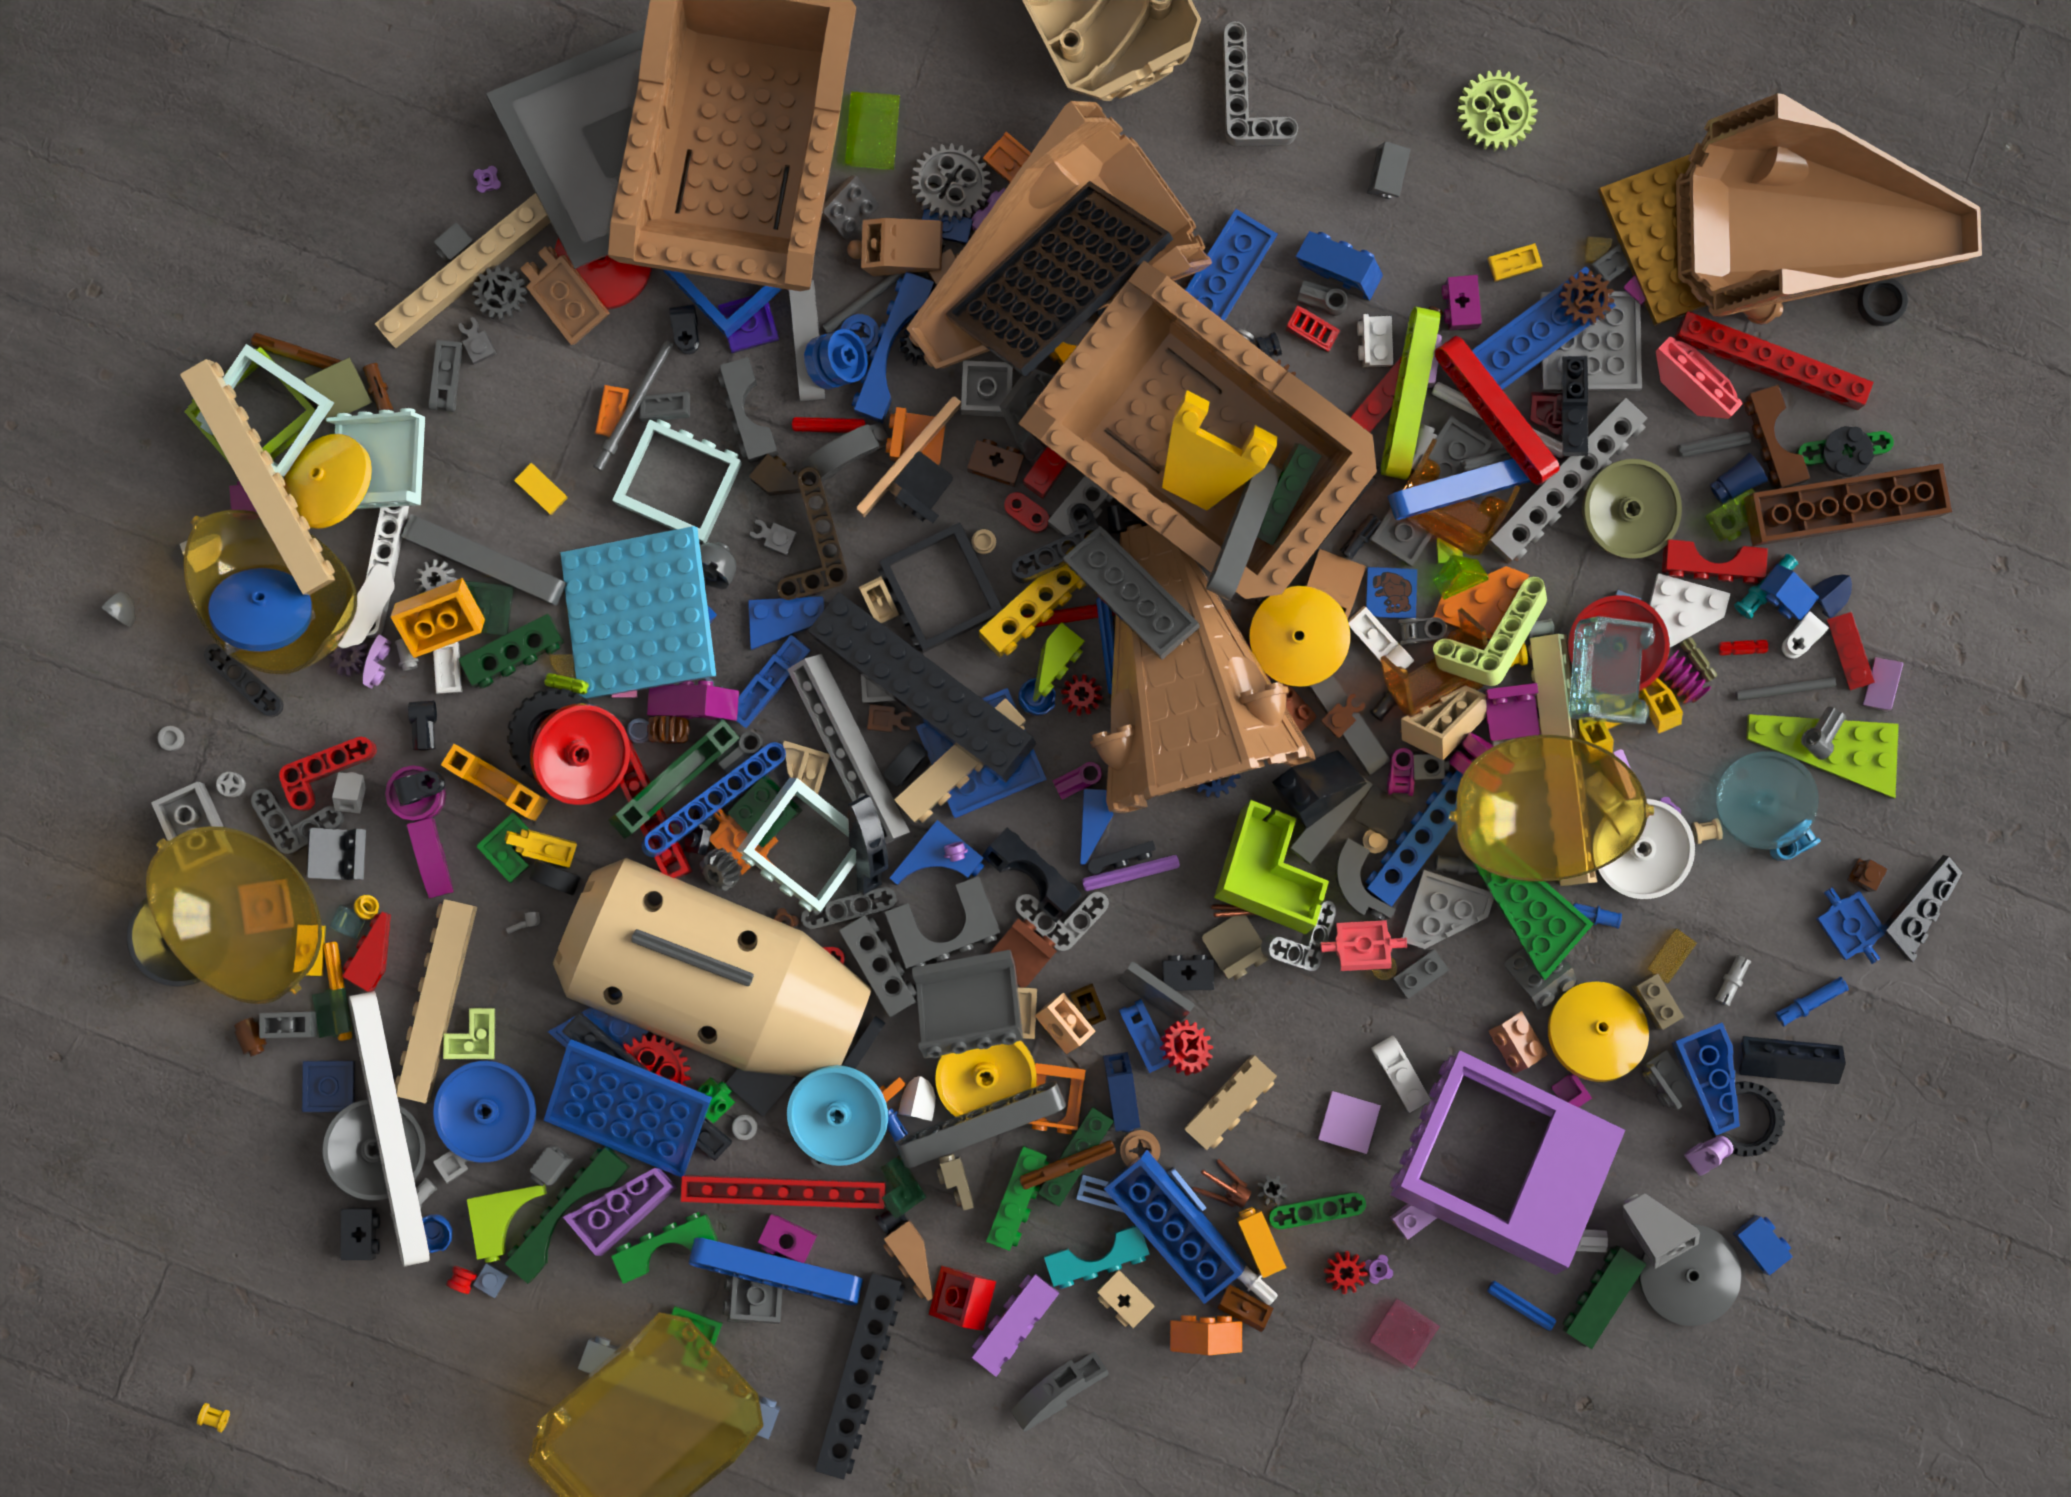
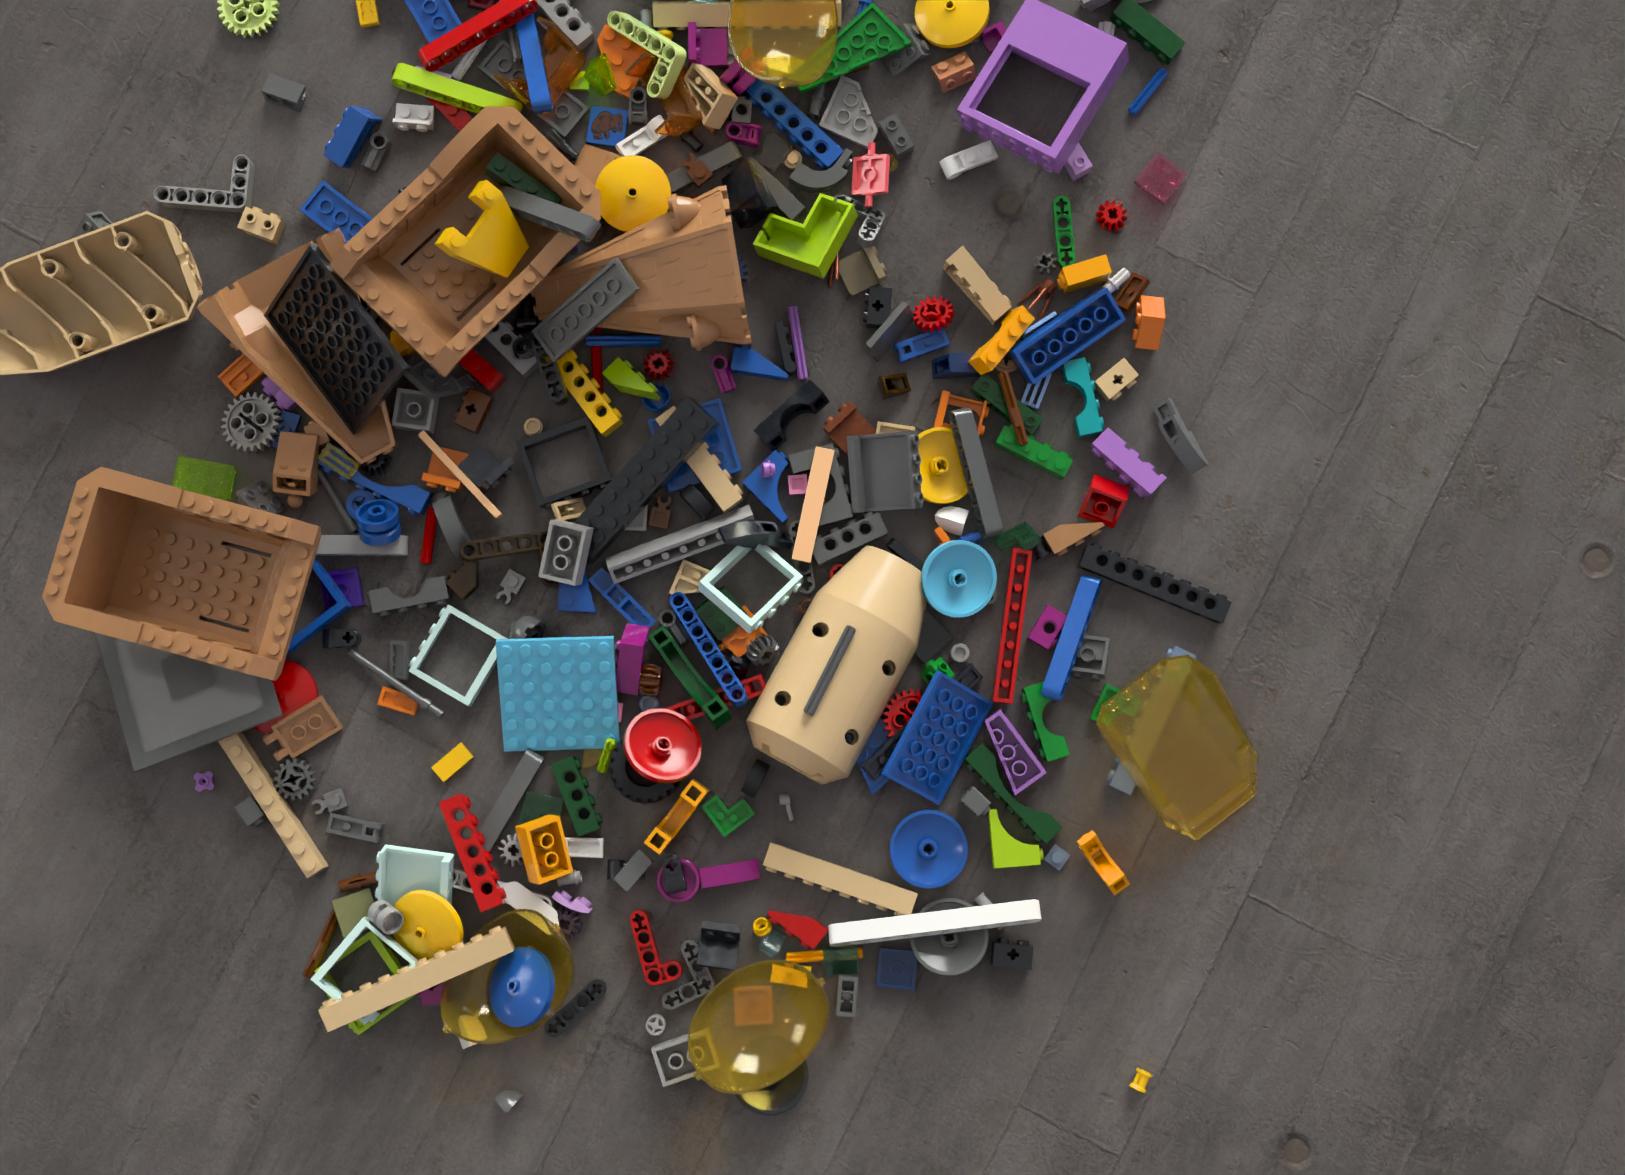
camera: 80 degrees left, 0 degrees up
light grey tile [157,726,185,751] -> none
reddish brown brick [234,1017,267,1057] -> none
light grey brick [332,772,366,813] -> none
blue hair [422,1214,452,1253] -> none
light grey plate [433,1151,474,1184] -> none
yellowish green brick [443,1008,495,1059] -> none
red wheel [446,1266,477,1294] -> none
yellow hinge [504,829,577,867] -> none
dark tan plate [937,1153,974,1210] -> none
red plate [1004,492,1049,533] -> none
light grey beam [1016,892,1109,951] -> none
light nougat brick [1034,993,1096,1054] -> none
red slope [1285,305,1340,353] -> none
lavender tile [1318,1091,1381,1154] -> none
medium lavender plate [1364,1255,1393,1284] -> none
light grey cone [1412,423,1438,470] -> none
magenta brick [1441,275,1482,331] -> none
none -> tan brick [237,206,286,245]
none -> clear yellow tile [317,442,360,480]
none -> light grey wheel [368,900,404,935]
none -> red brick [439,793,507,912]
none -> light grey brick [538,519,594,586]
none -> dark grey slope [614,849,654,892]
none -> bright pink plate [788,474,808,495]
none -> light nougat tile [792,446,835,563]
none -> light orange arch [968,305,1035,375]
none -> light orange arch [1077,830,1130,896]

